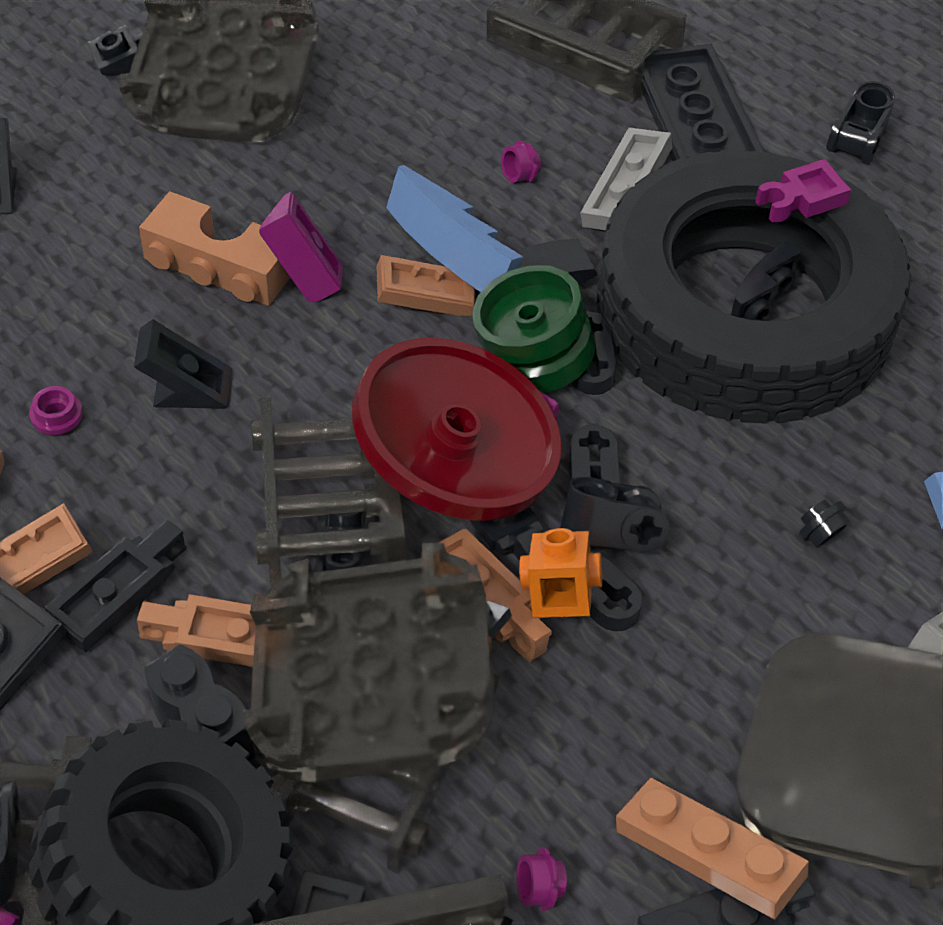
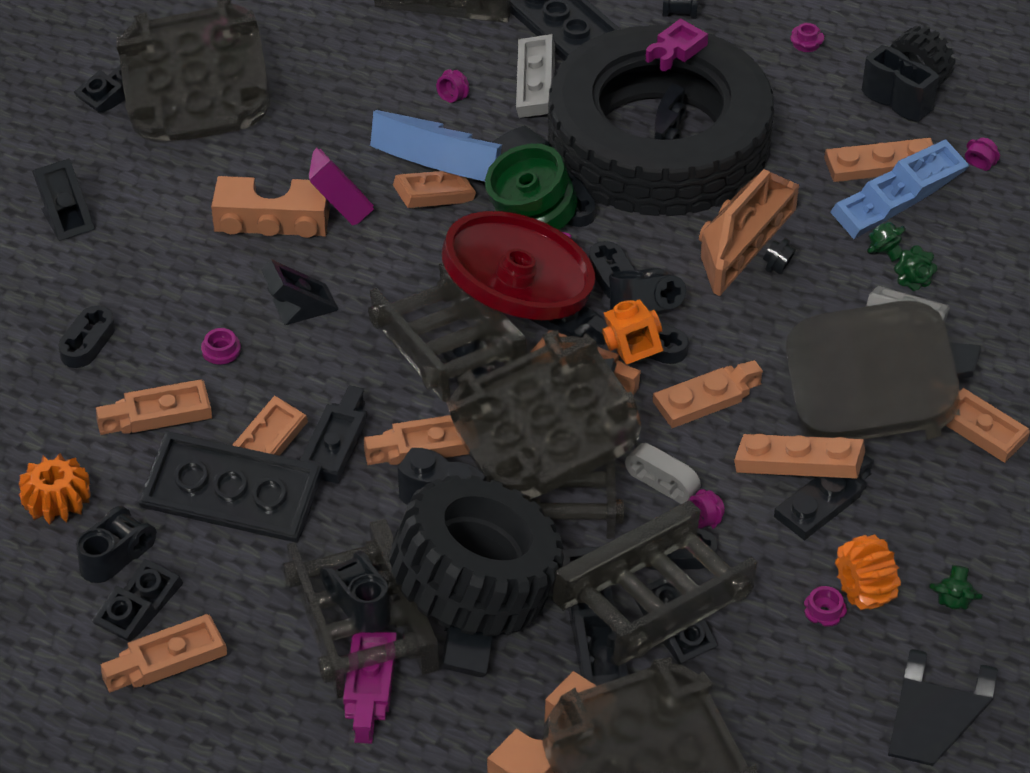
camera: 20 degrees left, 5 degrees down
none -> light grey beam [625,443,701,504]
none -> nougat hinge [653,360,763,428]
none -> nougat wedge [699,169,799,296]

